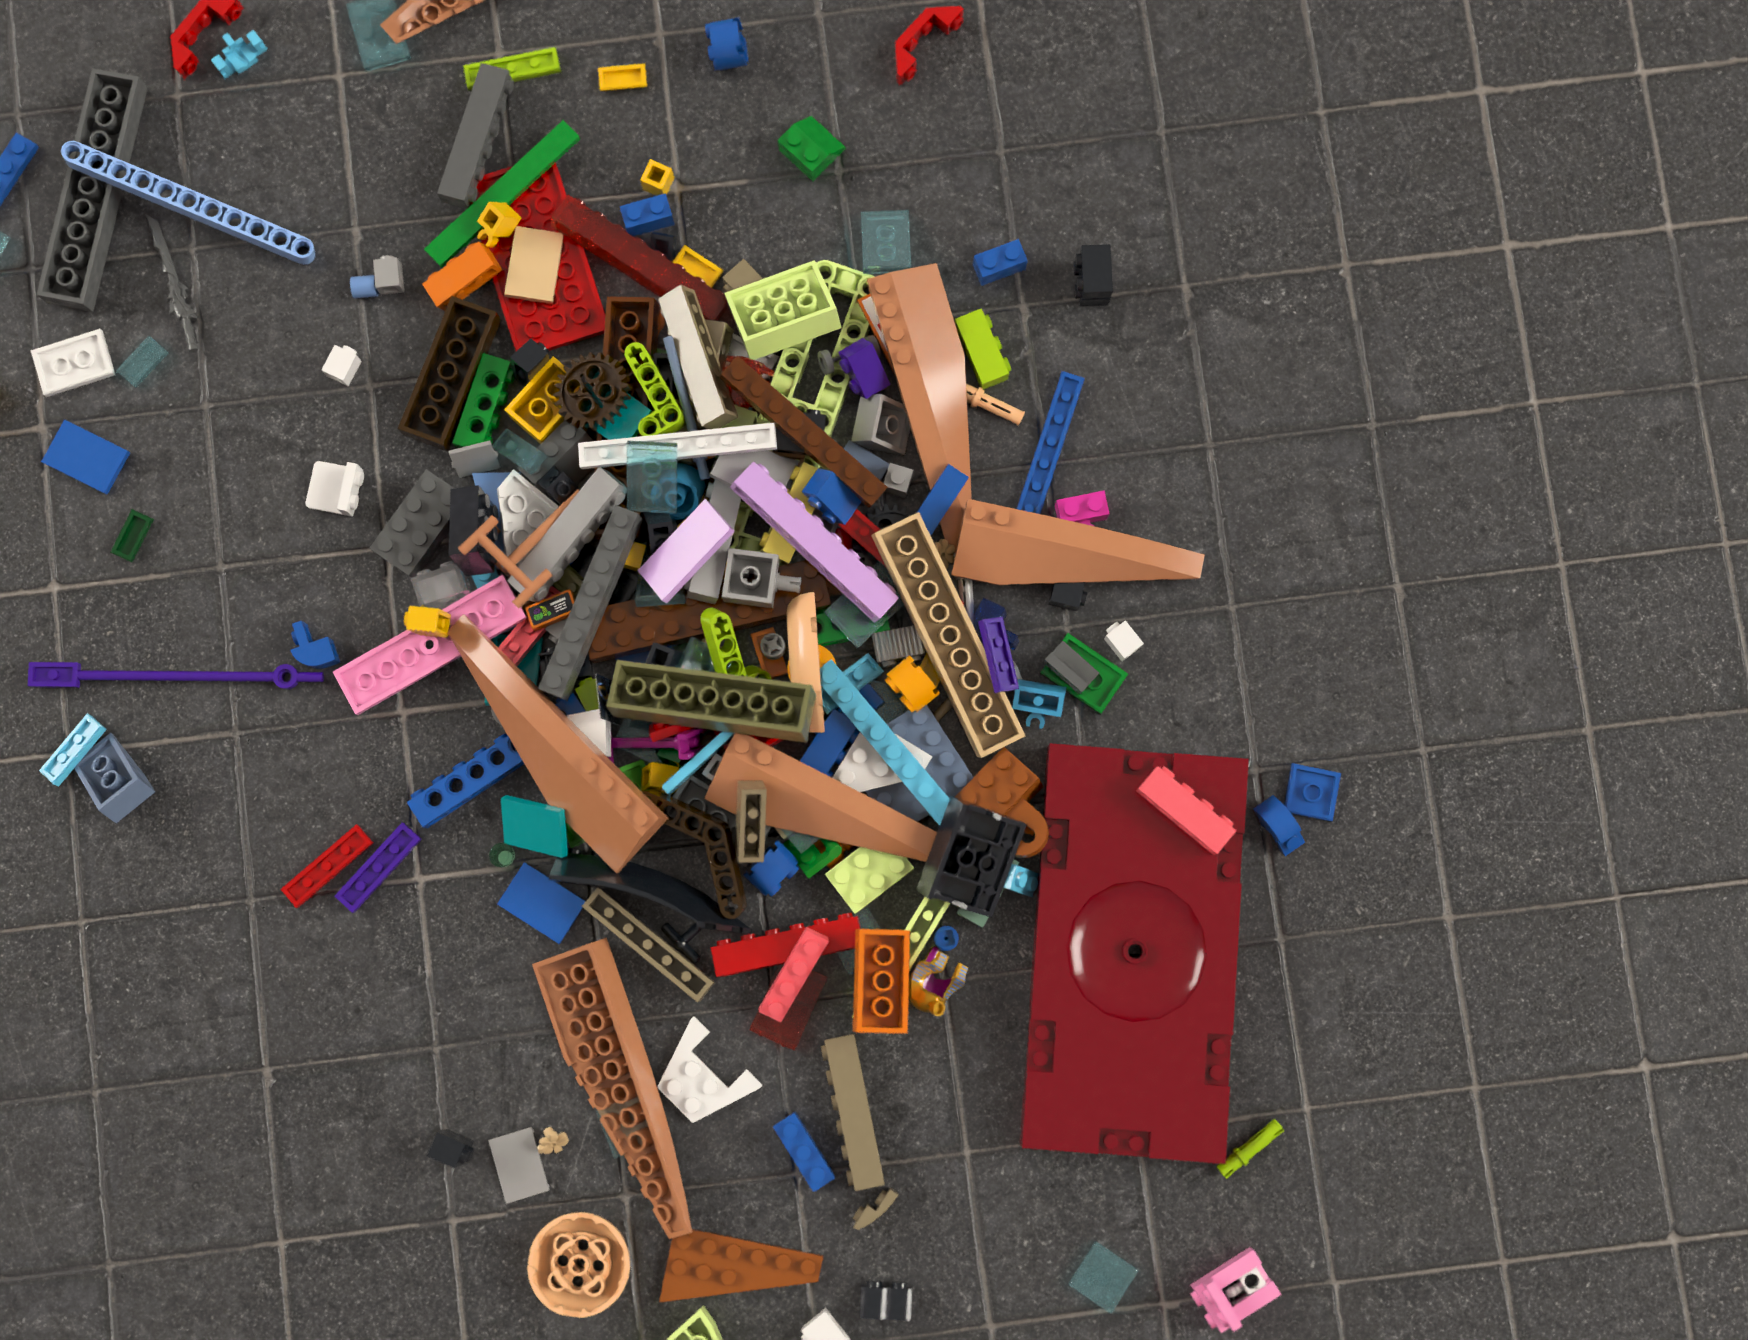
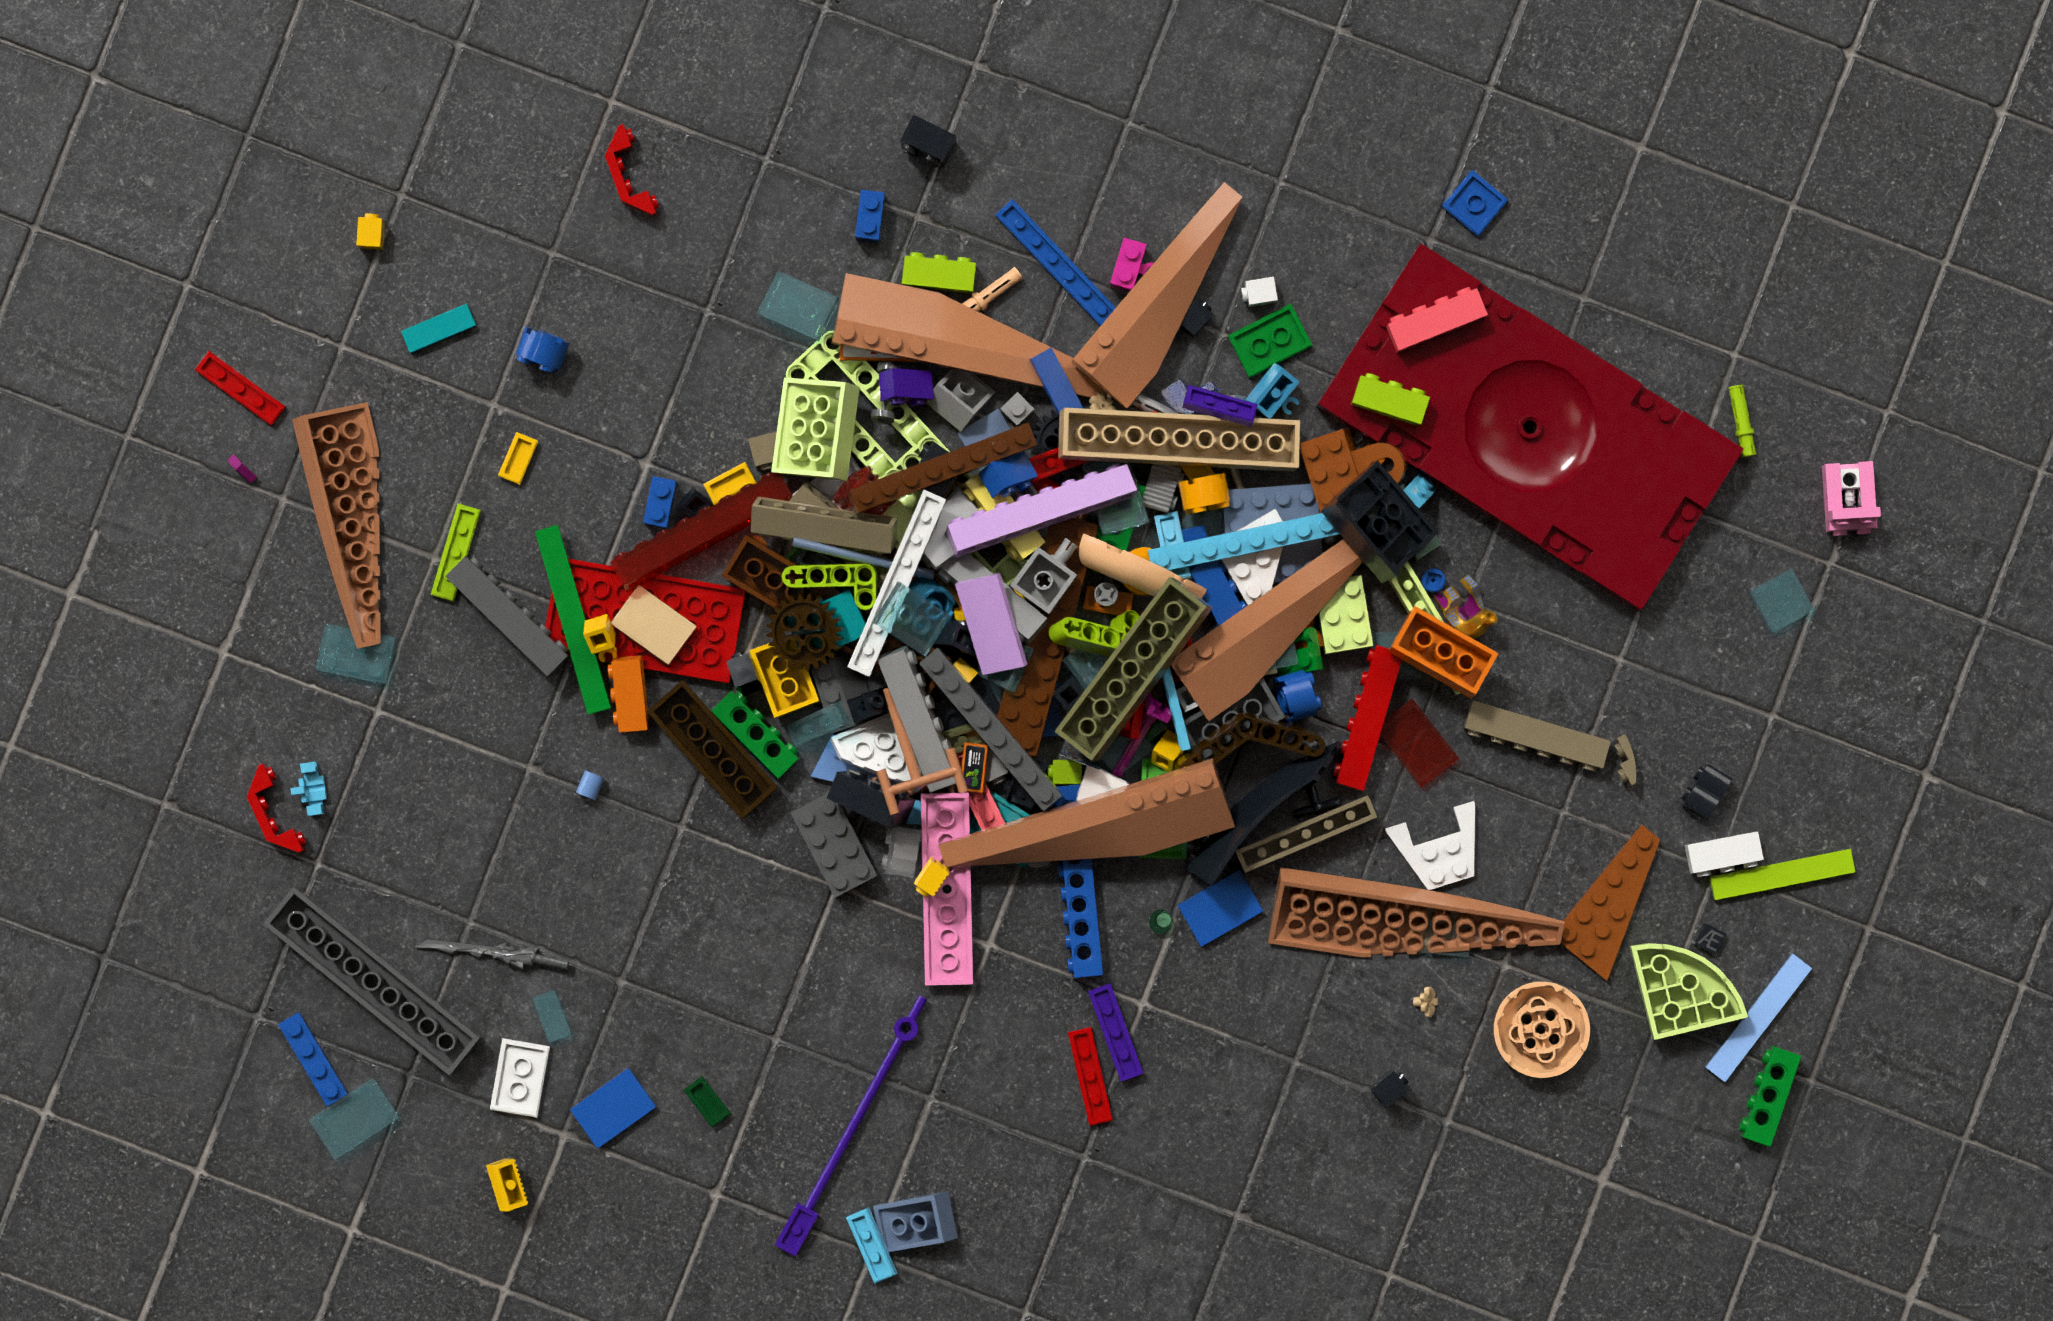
camera: 65 degrees left, 5 degrees up
light blue beam [61,141,315,265] -> none
blue brick [290,621,341,669] -> none
white bracket [306,461,364,517] -> none
white brick [322,345,362,386] -> none
light grey brick [373,255,404,295] -> none
light grey piece [449,441,500,478] -> none
light grey piece [488,1127,550,1204] -> none
teal tile [501,795,568,858] -> none
yellow brick [640,159,675,196] -> none
dark tan brick [735,781,767,863] -> none
coral plate [759,927,829,1022] -> none
blue brick [773,1111,835,1192] -> none
green slope [778,116,846,181] -> none
dark grey panel [1043,641,1099,695] -> none
blue brick [1253,795,1305,856] -> none
none -> lime brick [1351,373,1430,427]

